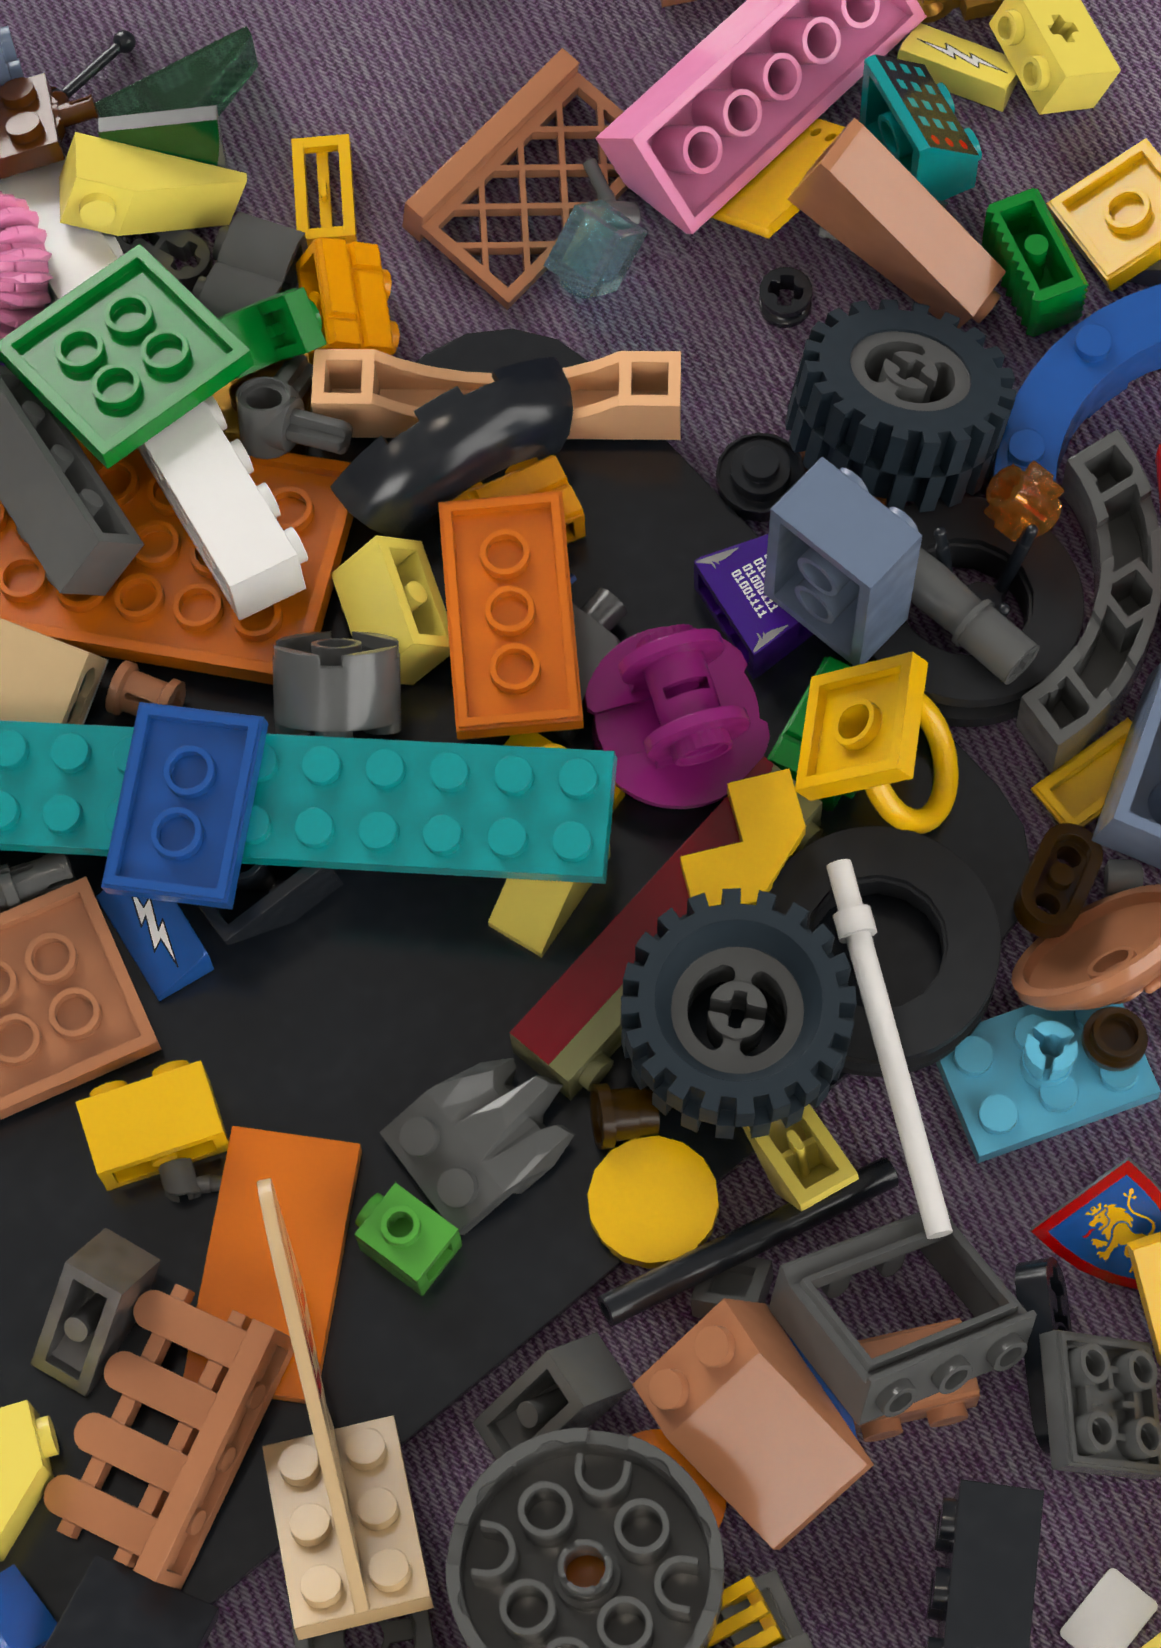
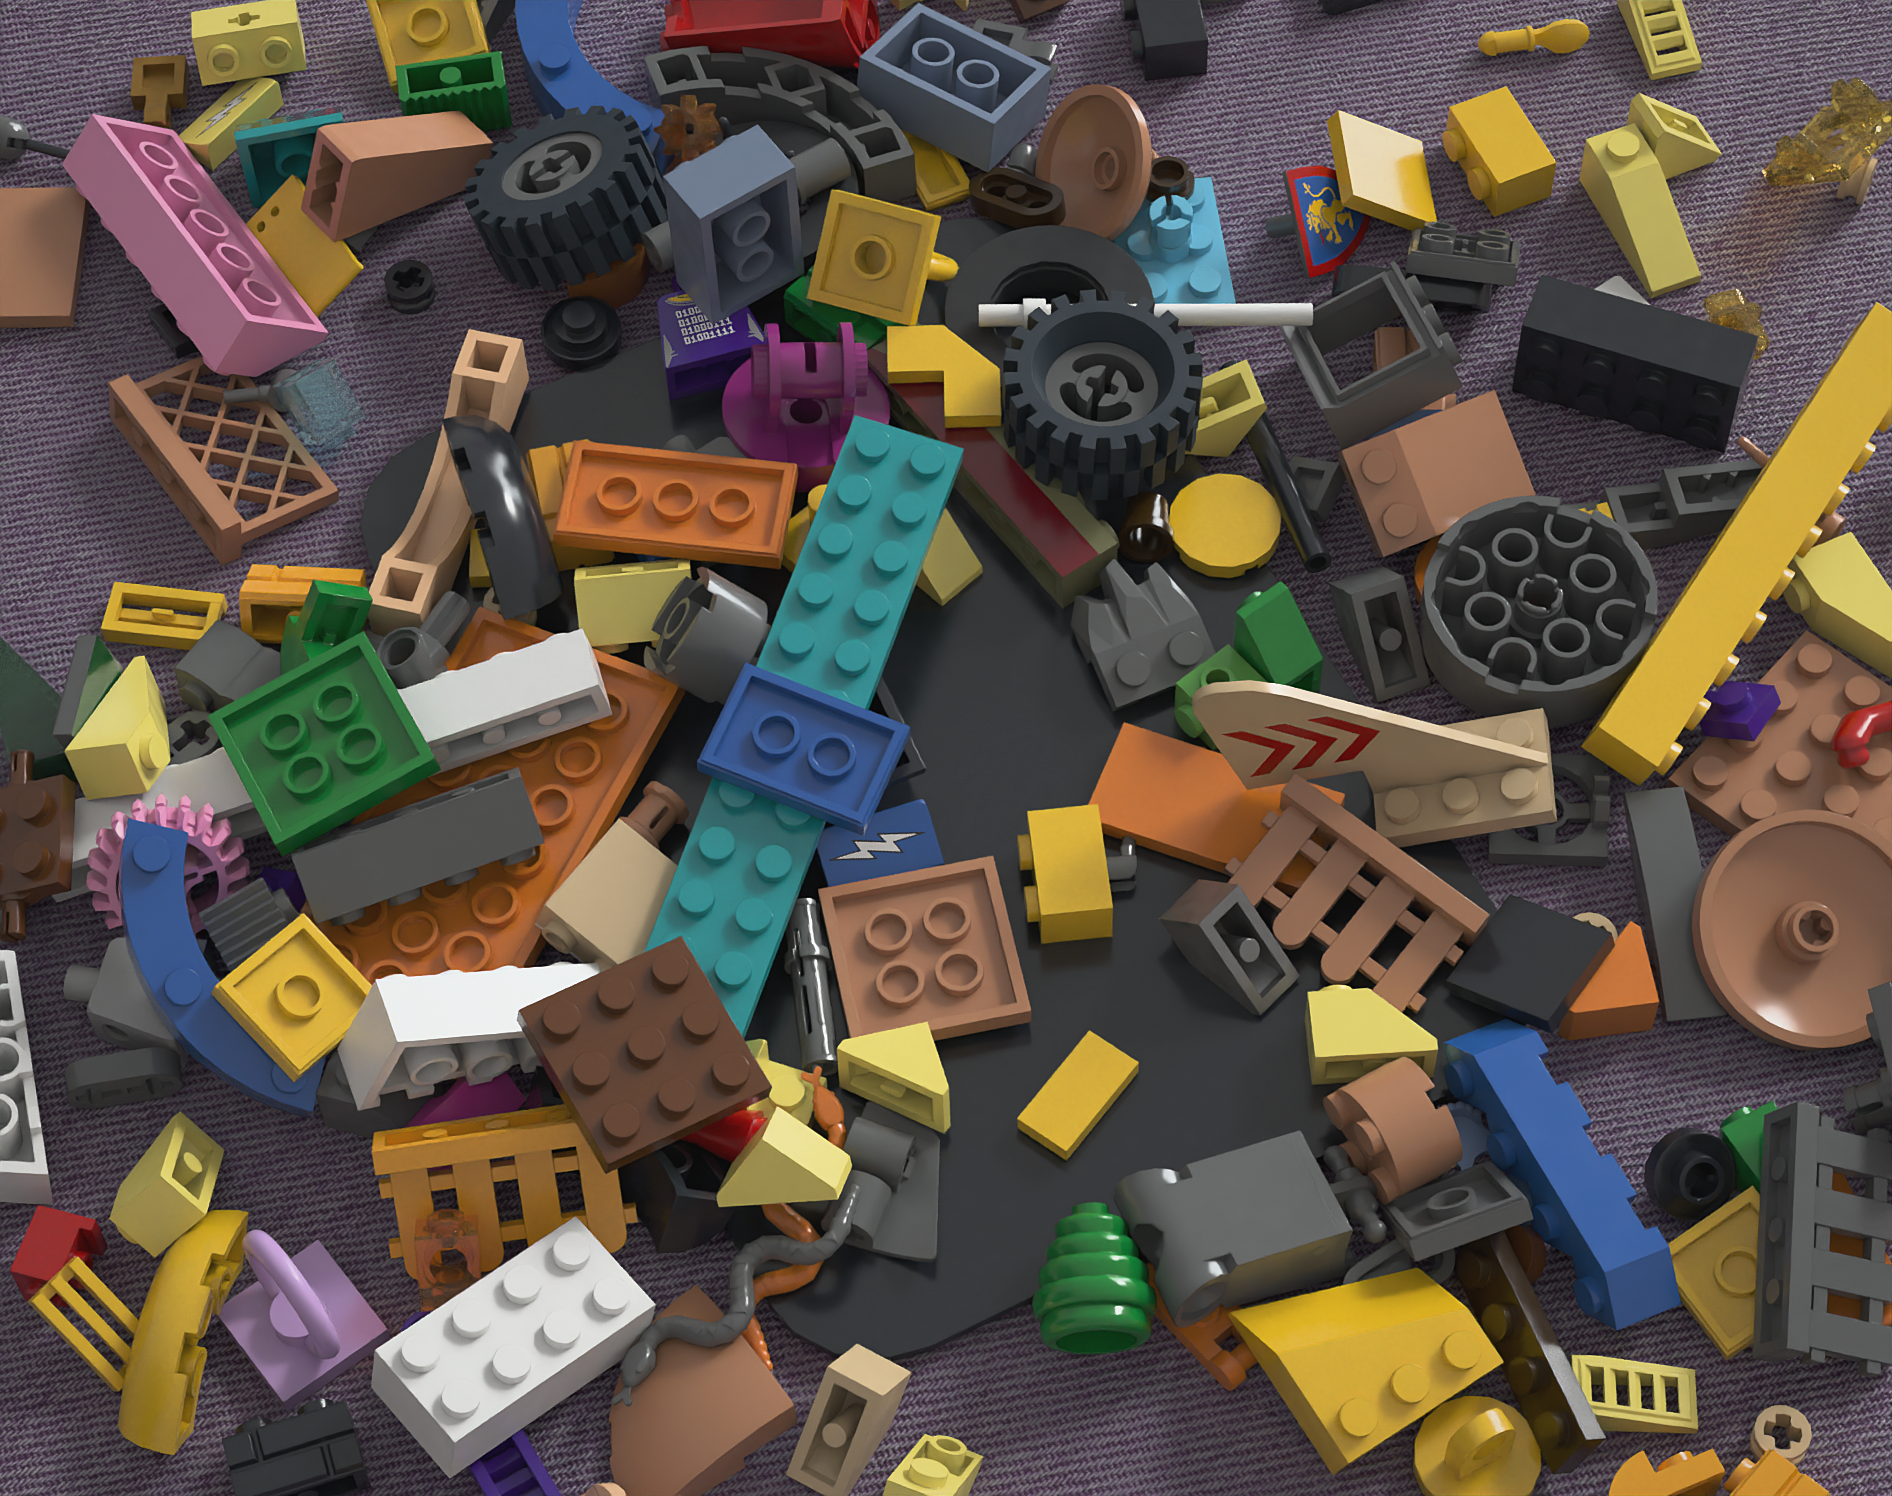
camera: 80 degrees left, 10 degrees down
none -> green slope [1233,581,1323,693]

